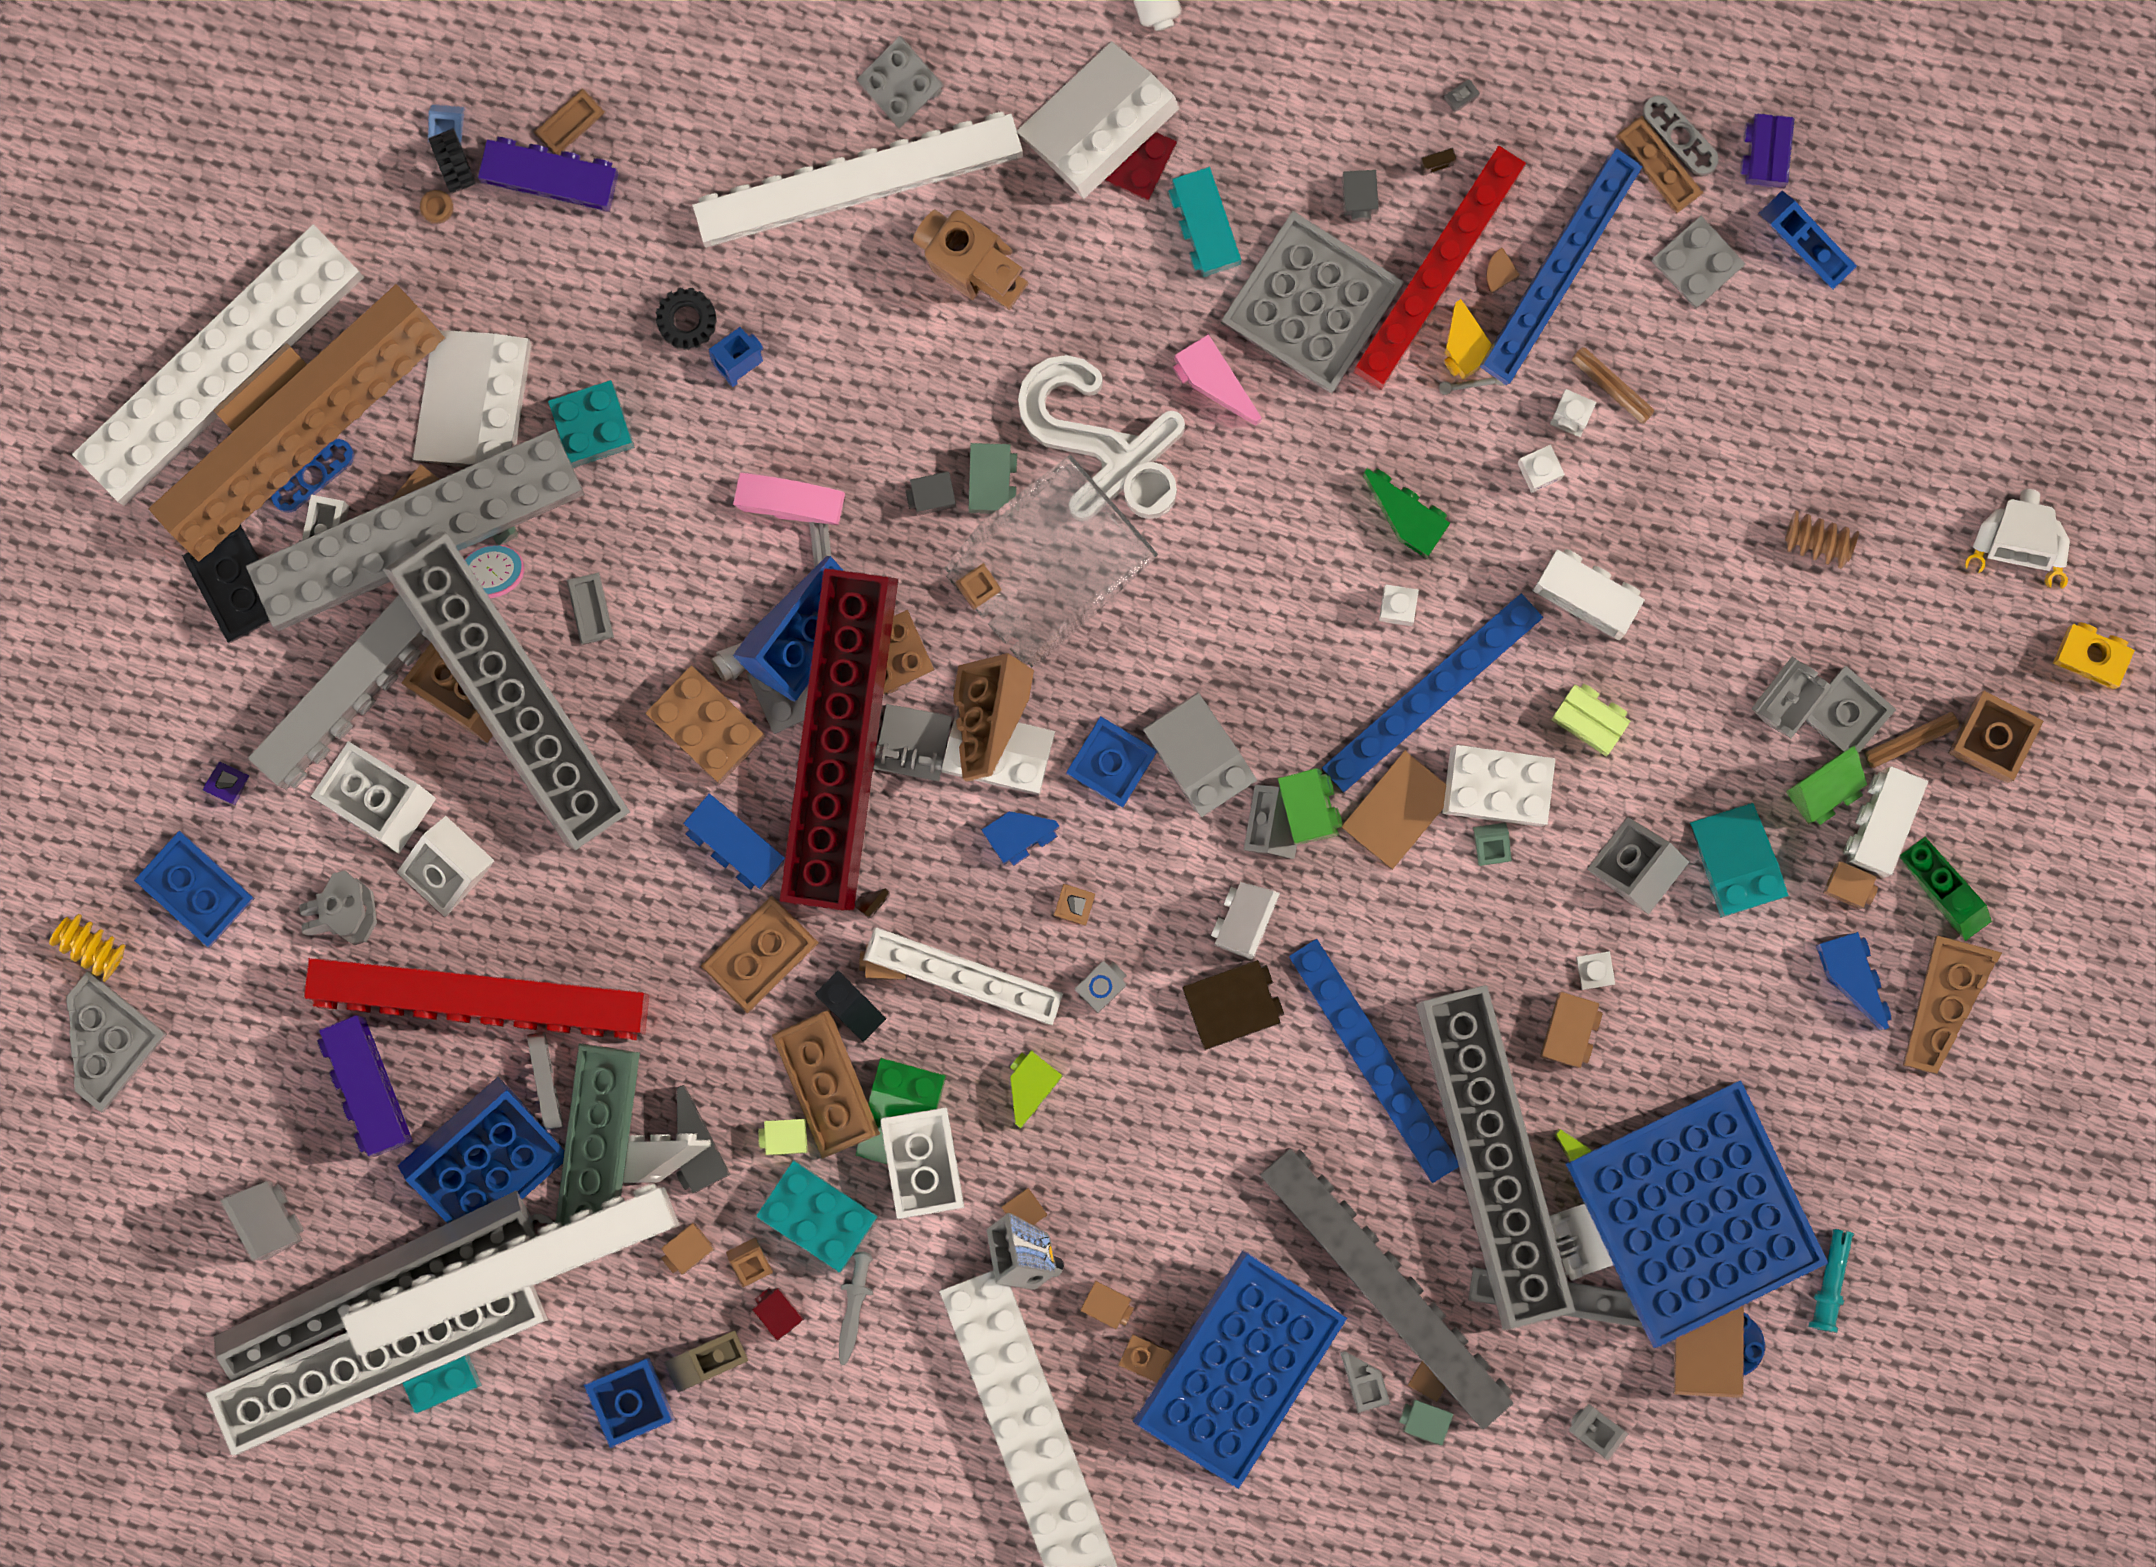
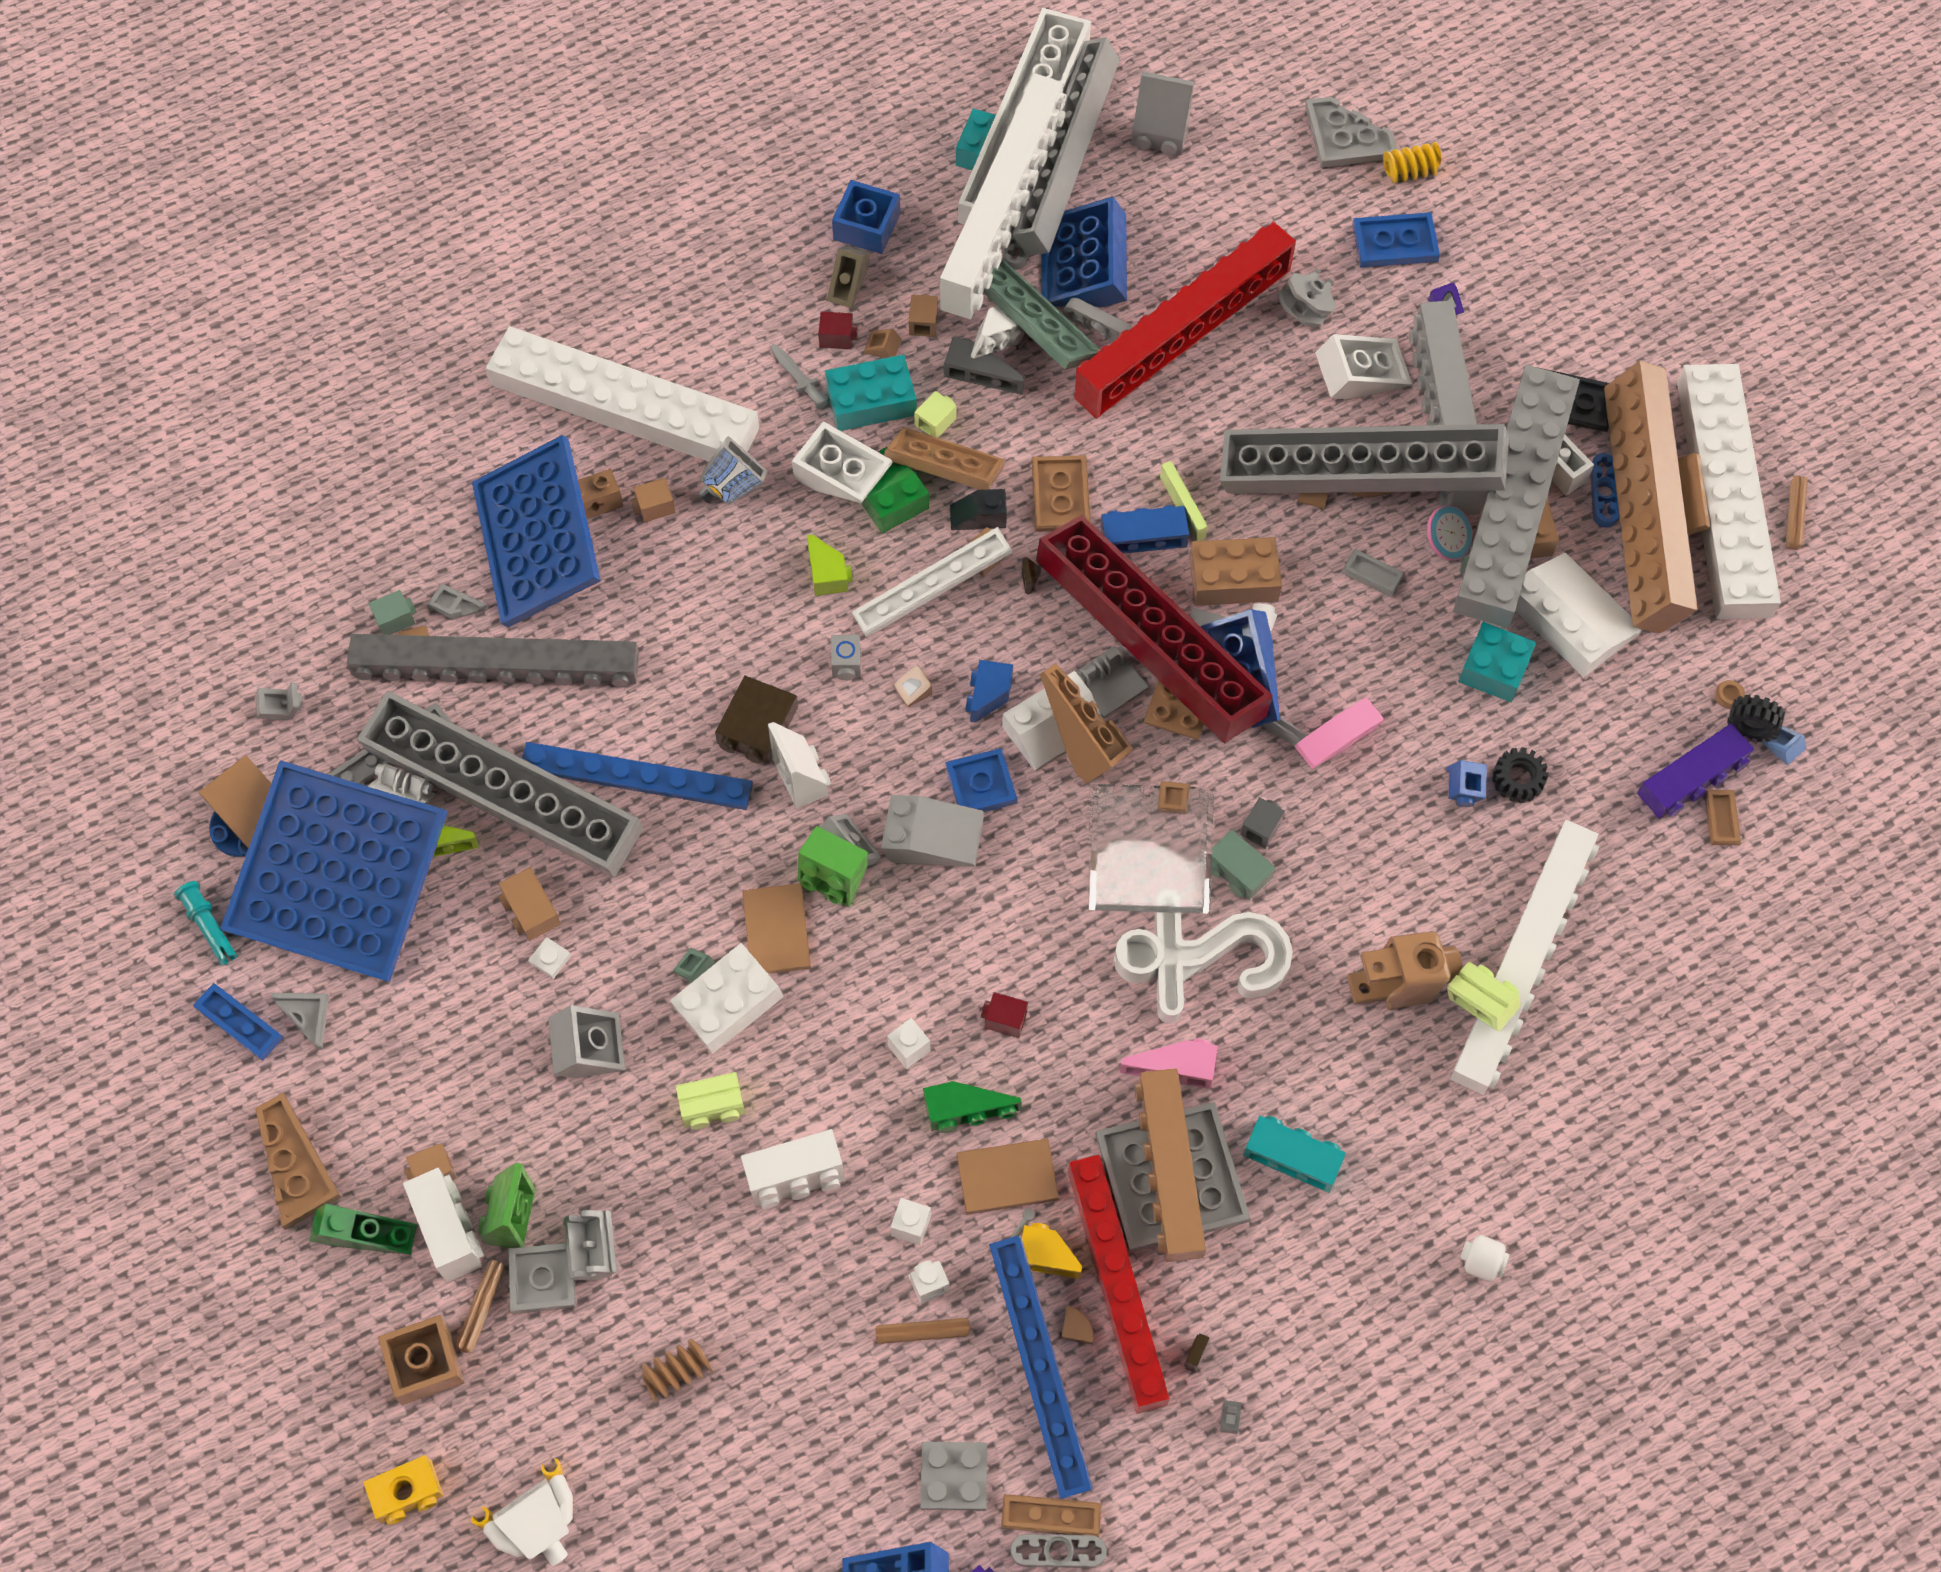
camera: 130 degrees right, 20 degrees down
dark purple brick [317,1015,414,1157] -> none
white slope [397,816,494,917] -> none
light grey hinge [856,36,943,129] -> none
medium nougat tile [1001,1188,1048,1225] -> none
white slope [1017,41,1179,199] -> none
dark red plate [1104,132,1177,202] -> none
blue plate [1321,593,1544,793] -> none
dark grey brick [1342,170,1379,221] -> none
teal slope [1690,803,1789,918] -> none
blue slope [1816,932,1892,1030] -> none
none -> blue plate [193,983,283,1061]
none -> light grey tile [271,993,329,1049]
none -> medium nougat tile [957,1138,1059,1215]
none -> dark red brick [981,992,1029,1038]
none -> medium nougat brick [1134,1068,1206,1262]
none -> yellowish green tile [1160,461,1208,541]
none -> yellowish green brick [1447,962,1521,1031]
none -> medium nougat axle [1785,475,1808,550]

